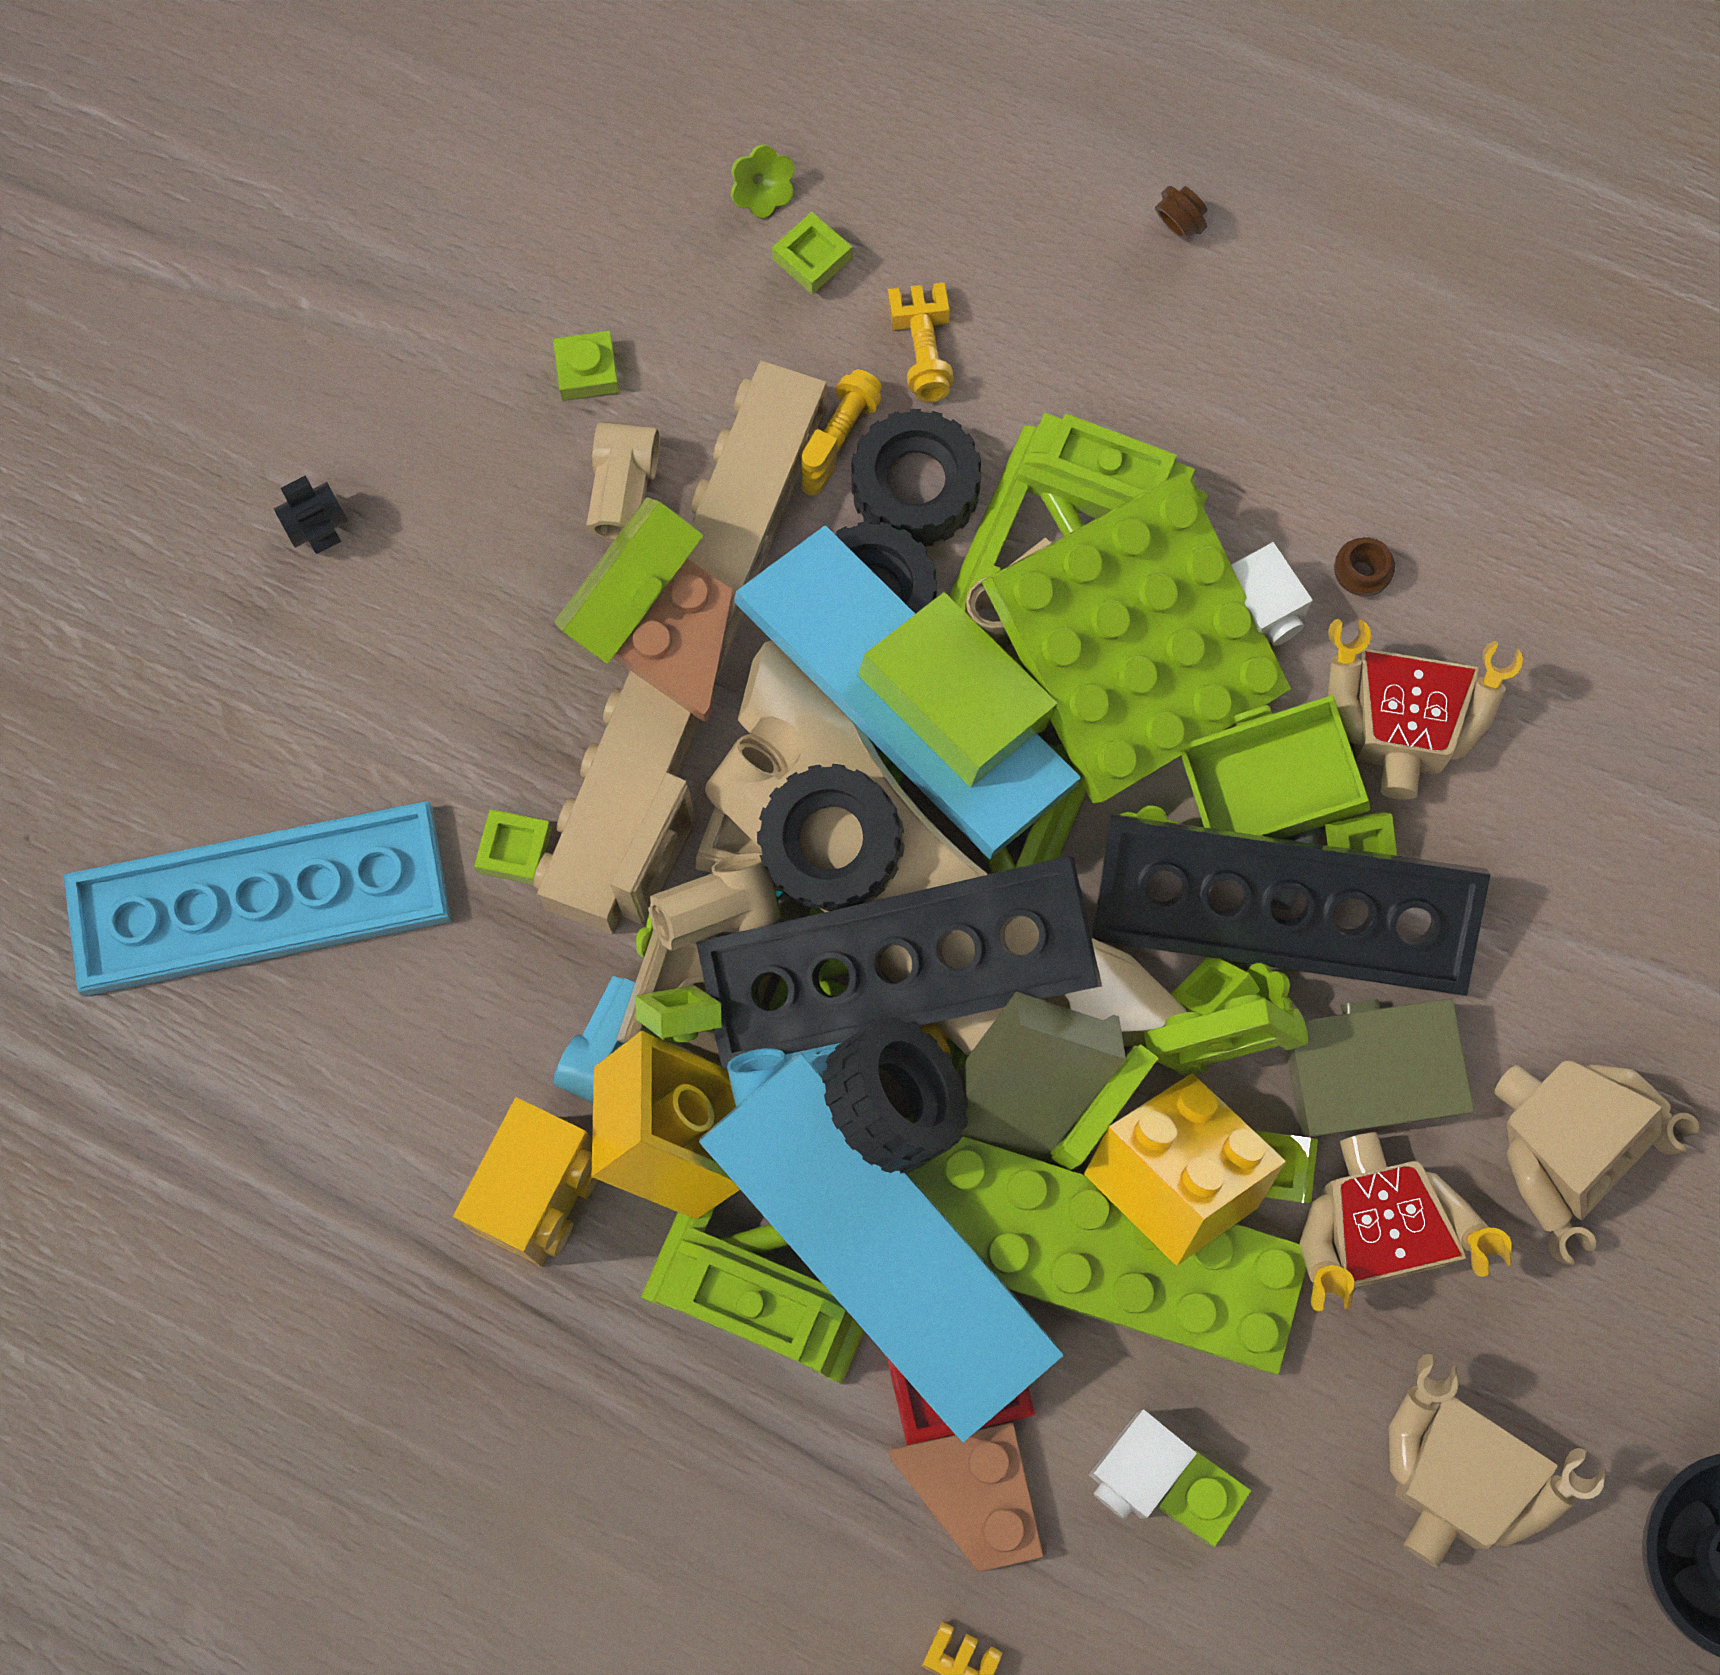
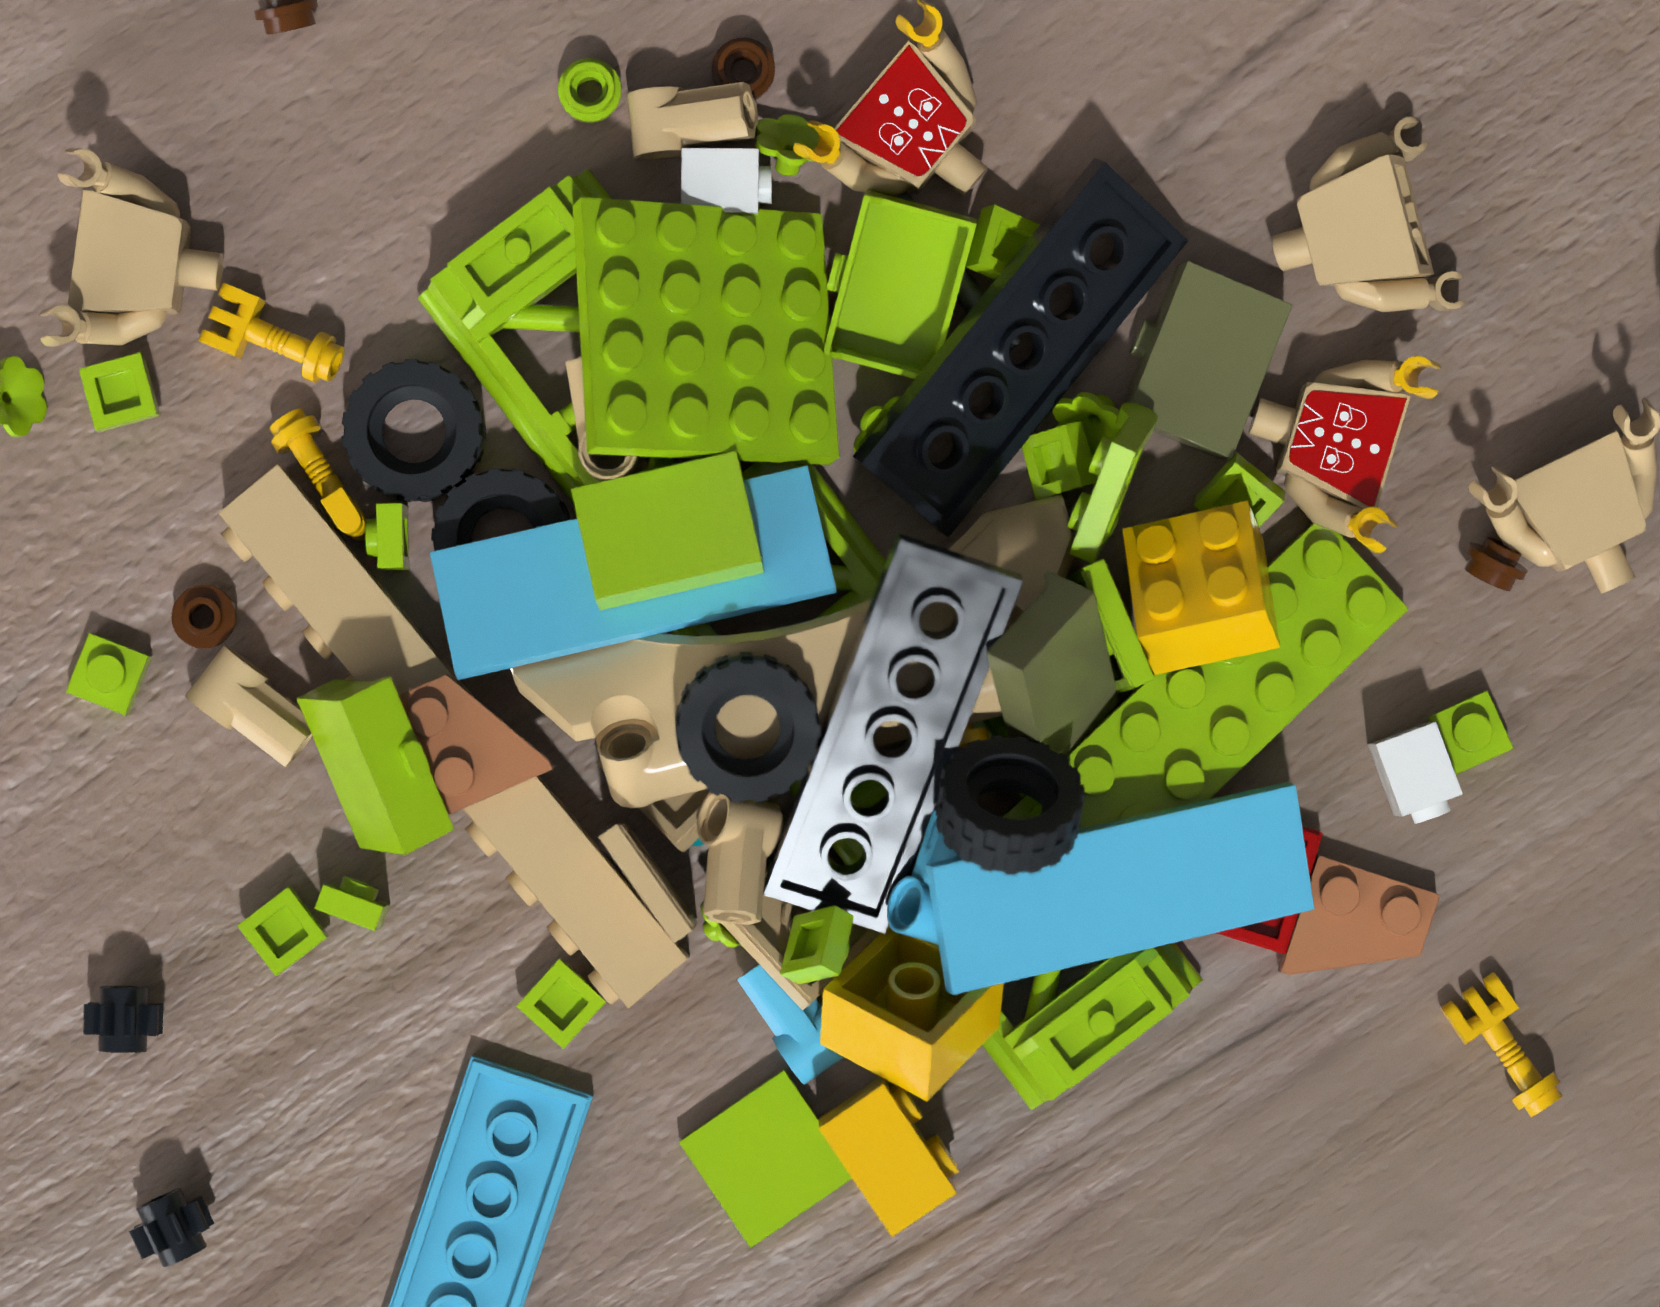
camera: 65 degrees left, 15 degrees up
none -> tan torso [39,148,223,347]
none -> black gear [129,1188,214,1267]
none -> reddish brown plate [171,585,236,649]
none -> lime plate [237,886,330,976]
none -> lime plate [314,876,390,931]
none -> lime plate [365,503,410,571]
none -> lime plate [558,58,622,123]
none -> tan piece [627,82,758,160]
none -> lime tile [678,1069,852,1248]
none -> lime plant [755,114,819,176]
none -> reddish brown plate [1464,537,1528,591]

